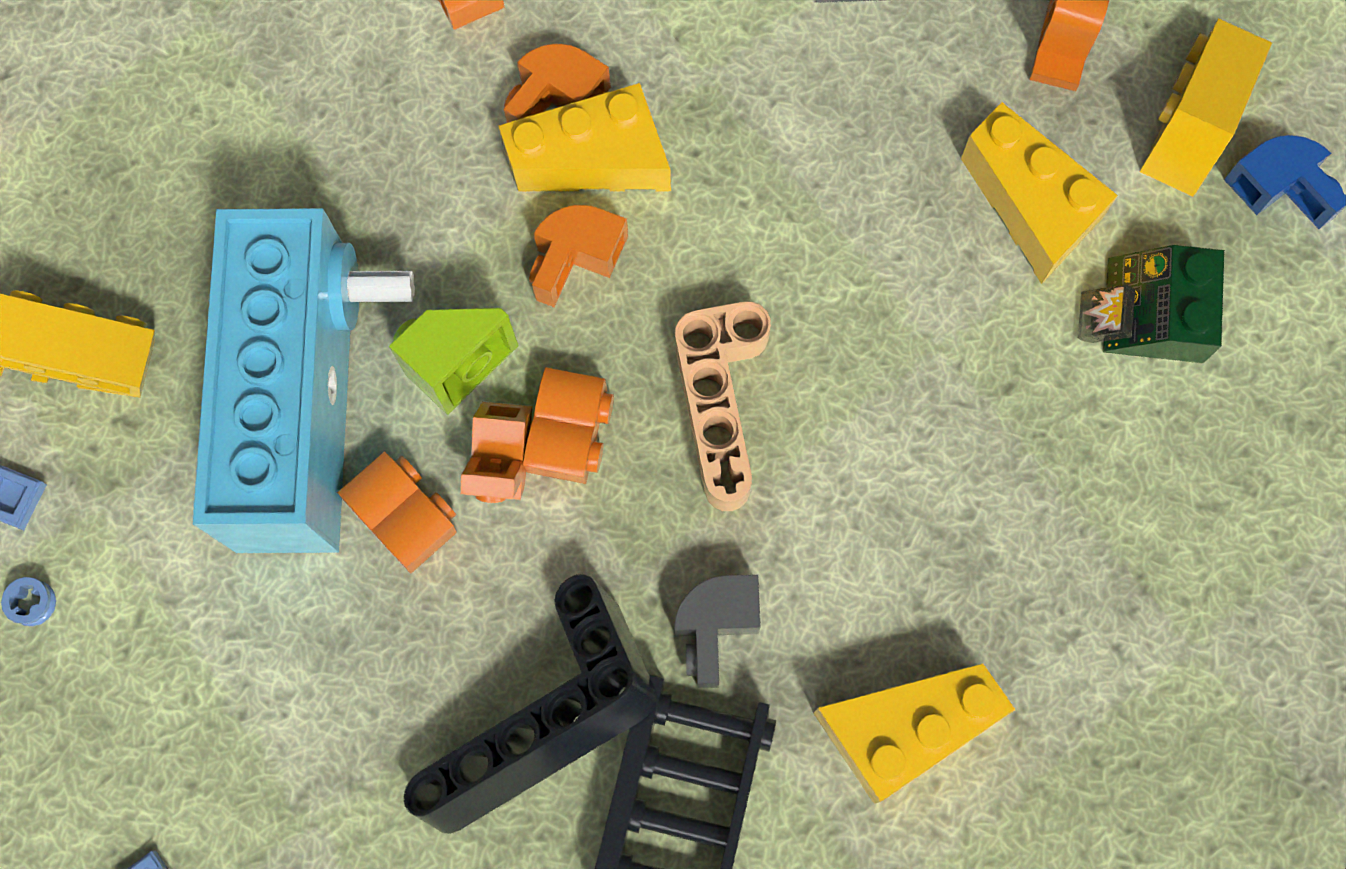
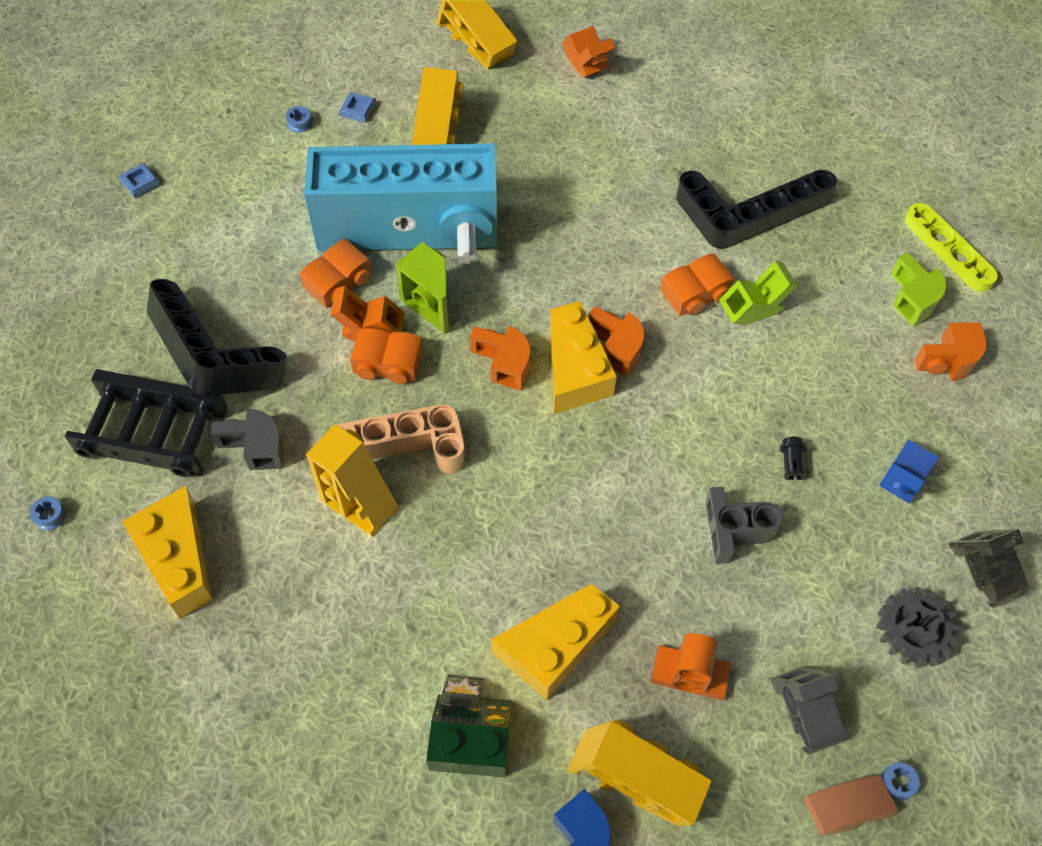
camera: 85 degrees right, 15 degrees down
none -> yellow wedge [306,424,399,537]

